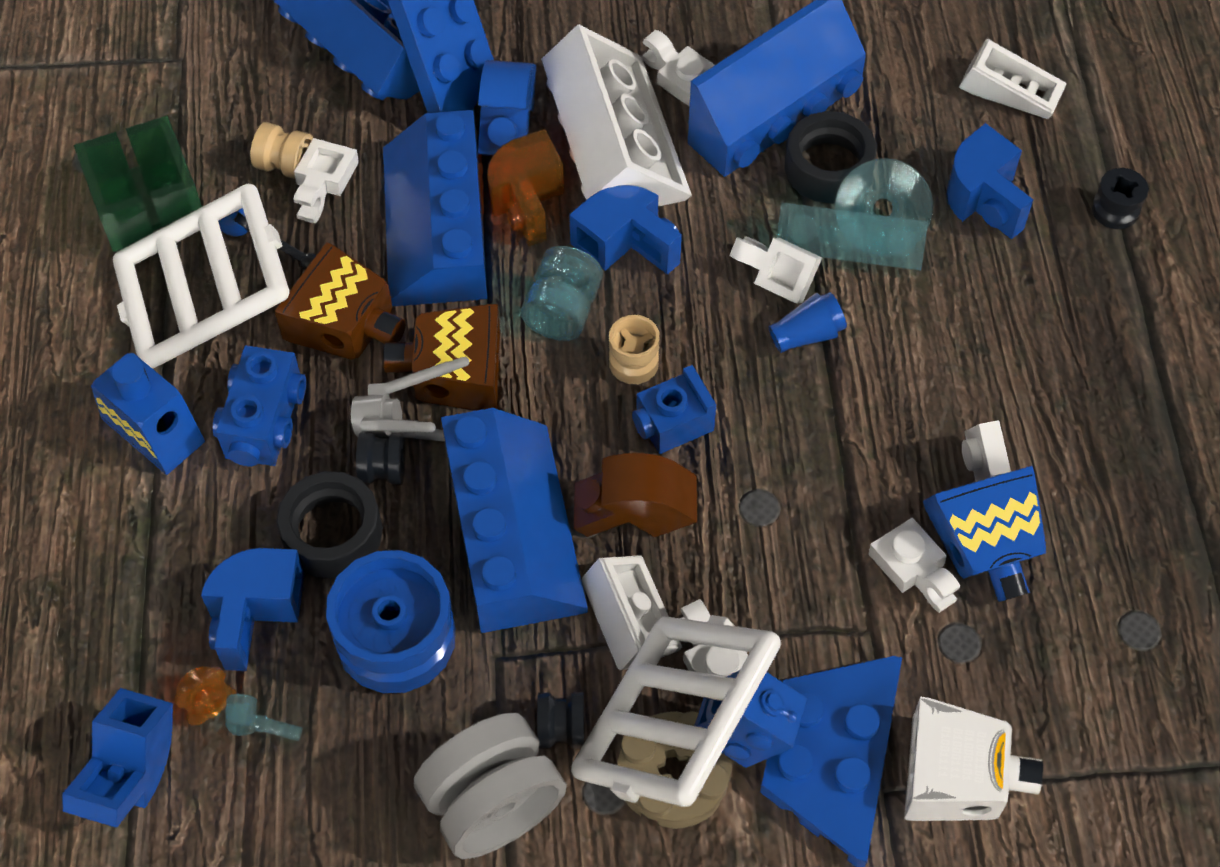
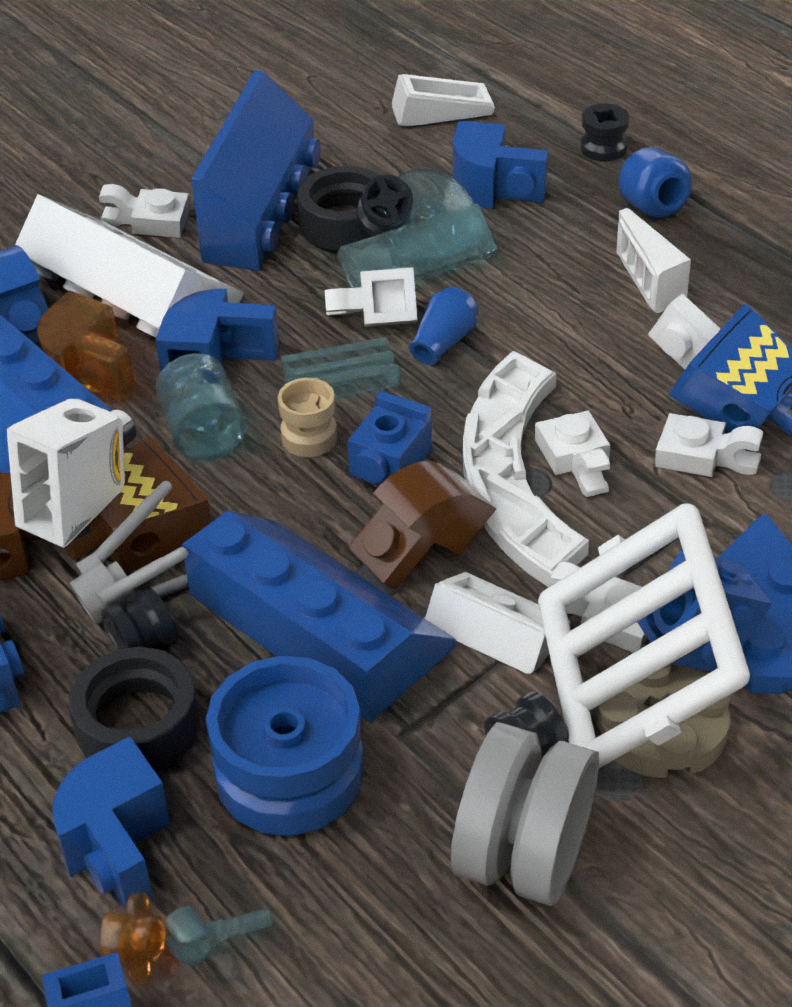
camera: 35 degrees left, 15 degrees down
none -> white torso [6,399,136,548]
none -> clear light blue tile [281,337,400,398]
none -> black wheel [356,174,414,238]
none -> white tile [463,351,589,587]
none -> white plate [535,410,610,497]
none -> white slope [616,208,691,313]
none -> blue head [618,147,692,218]

